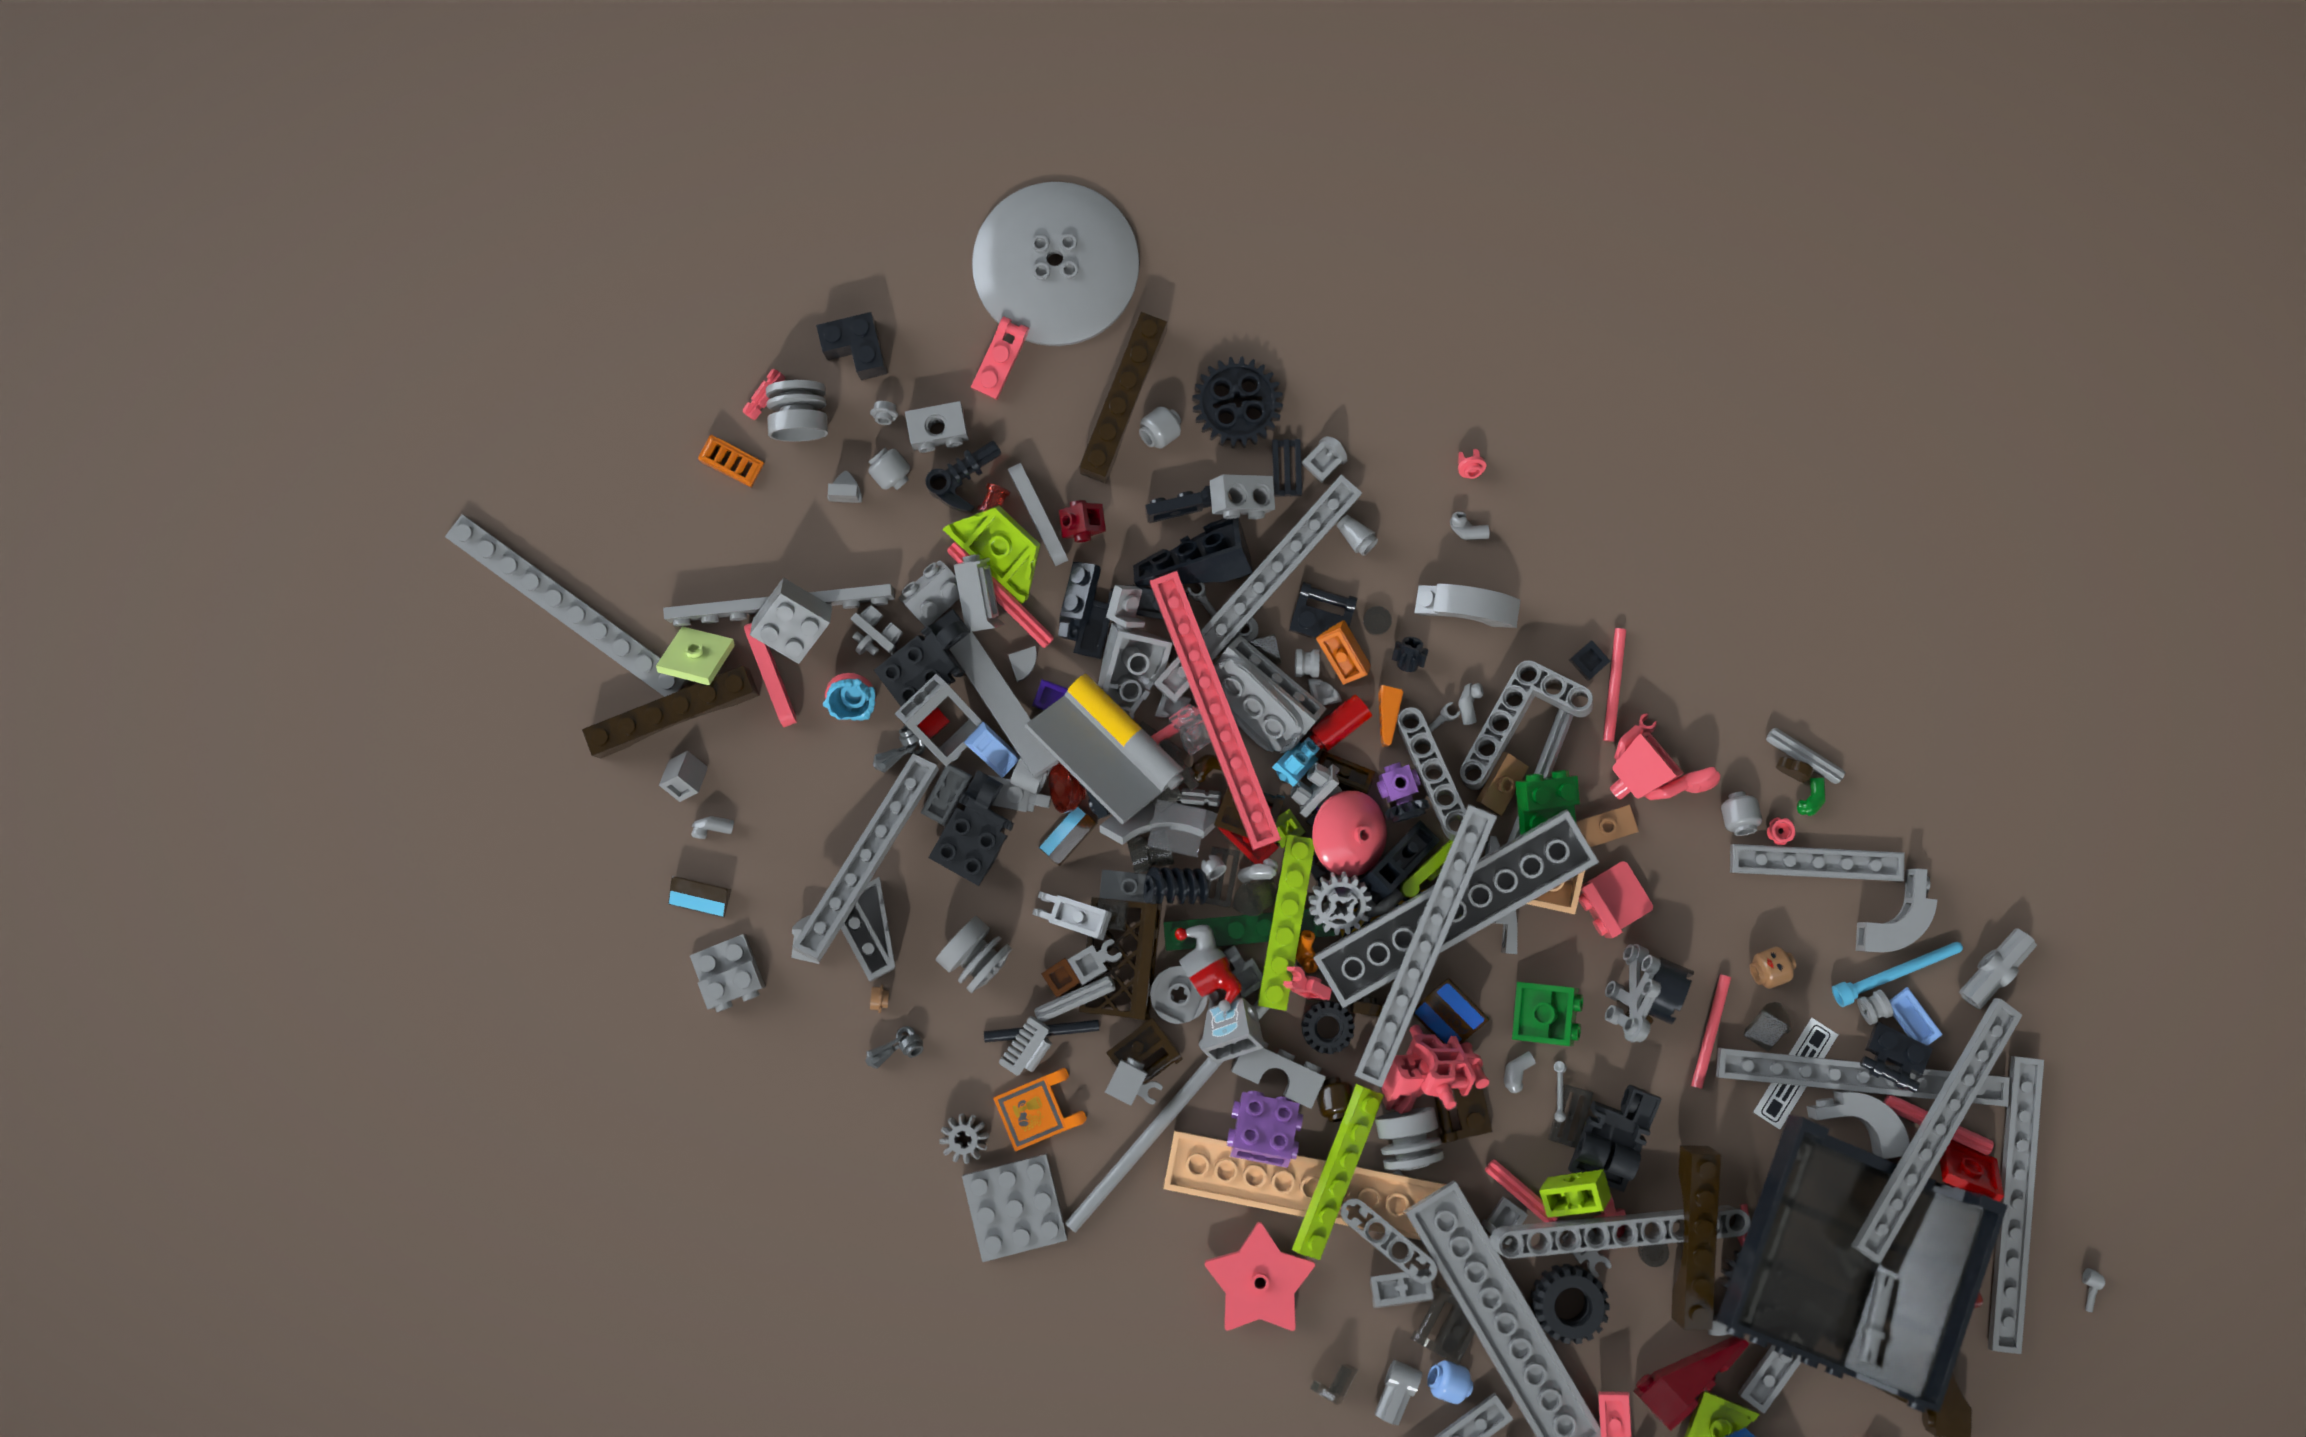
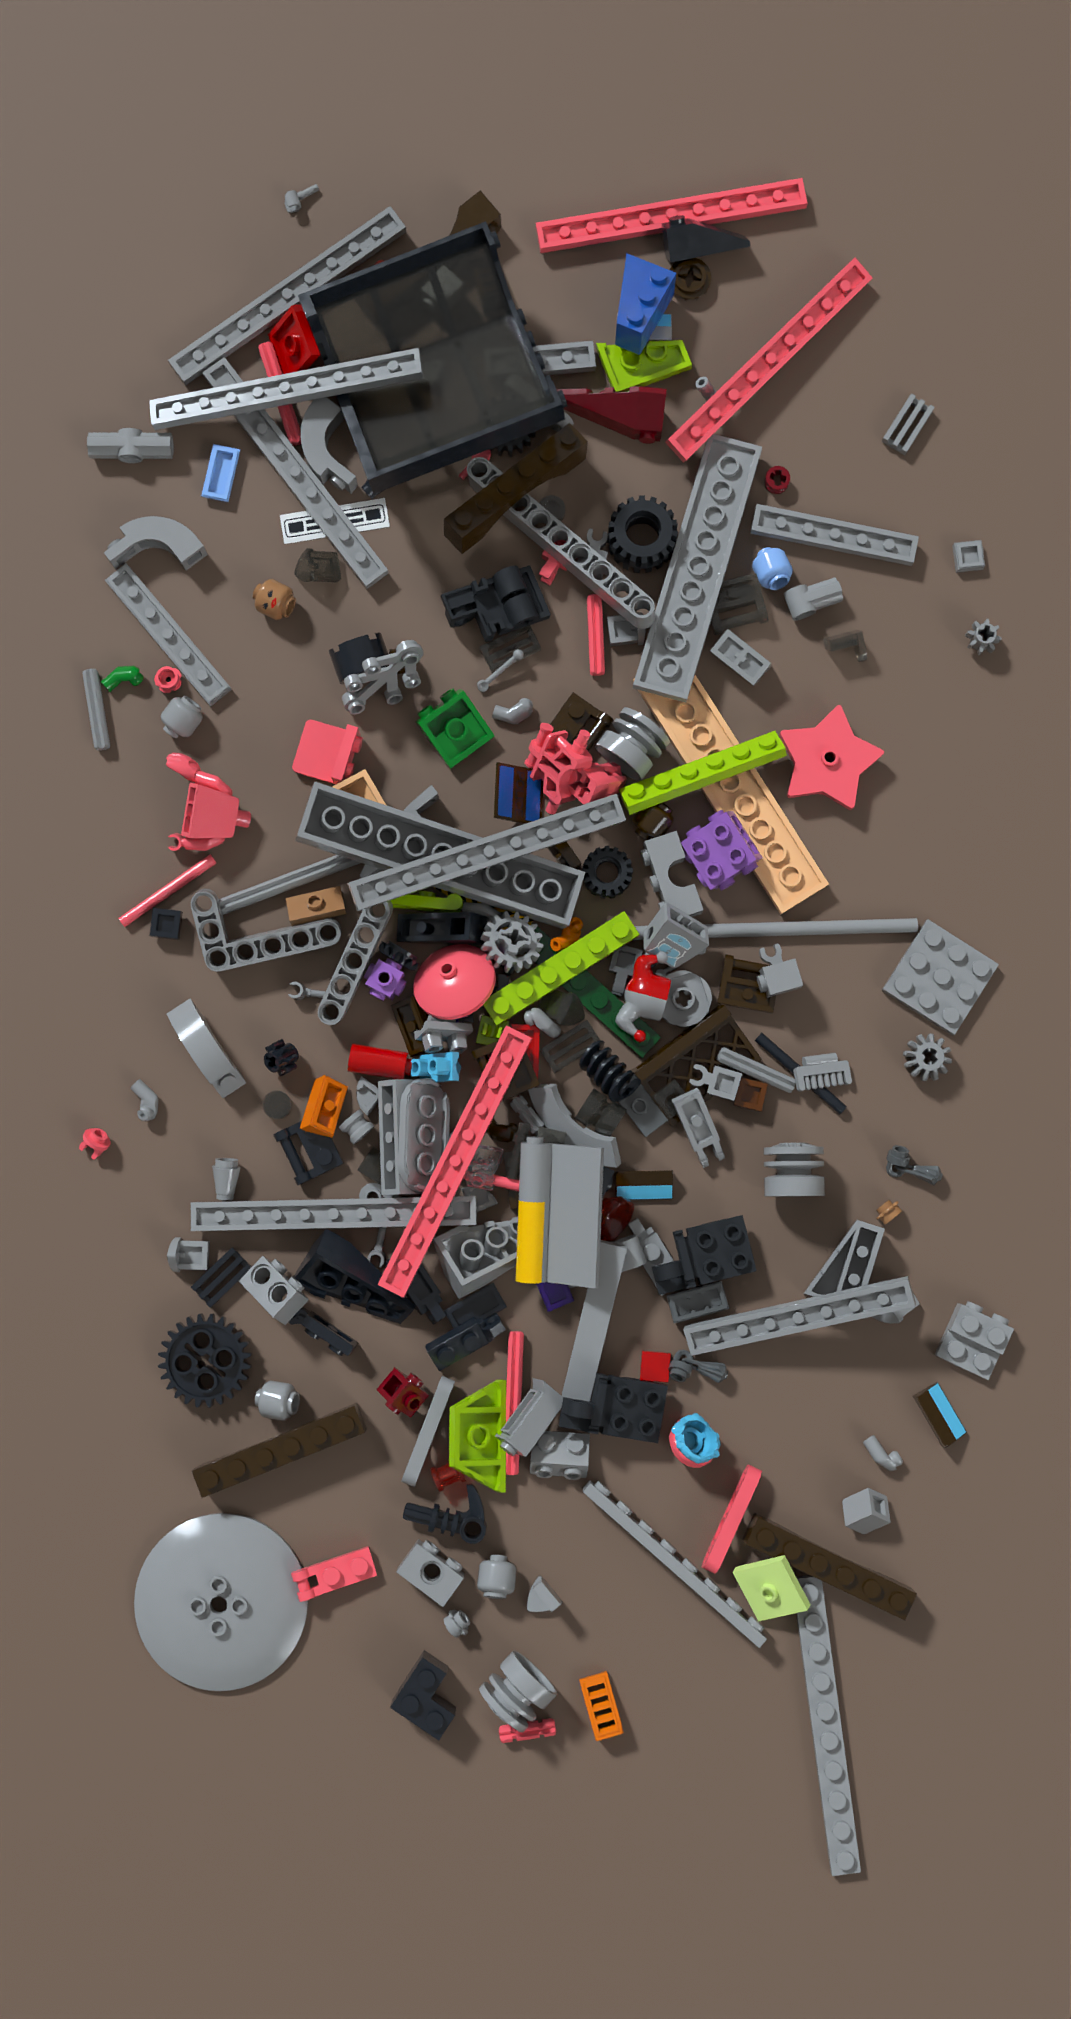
camera: 135 degrees left, 0 degrees up
light grey brick [750,577,832,664] -> none
light grey hips [850,605,903,656] -> none
light grey window [894,674,982,766] -> none
light blue tile [964,722,1020,778] -> none
orange flag [993,1068,1087,1152] -> none
light grey tile [1008,646,1037,682] -> none
light grey bracket [1106,585,1145,631] -> none
clear piece [1147,799,1207,857] -> none
light grey hinge [1201,855,1227,880] -> none
coral plate [1283,966,1332,1000] -> none
light grey beam [1340,1199,1437,1284] -> none
orange slope [1378,685,1403,748] -> none
light grey arm [1458,683,1483,725] -> none
green plate [1515,770,1580,836] -> none
lime brick [1539,1169,1611,1218] -> none
medium nougat plate [1576,805,1639,847] -> none
coral bar [1691,974,1731,1089] -> none
dark brown tile [1776,757,1814,783] -> none
medium azure piece [1832,942,1963,1007] -> none
light grey pin [1856,1272,1895,1365] -> none
light grey wheel [1857,989,1893,1025] -> none
black plate [1860,1022,1933,1093] -> none

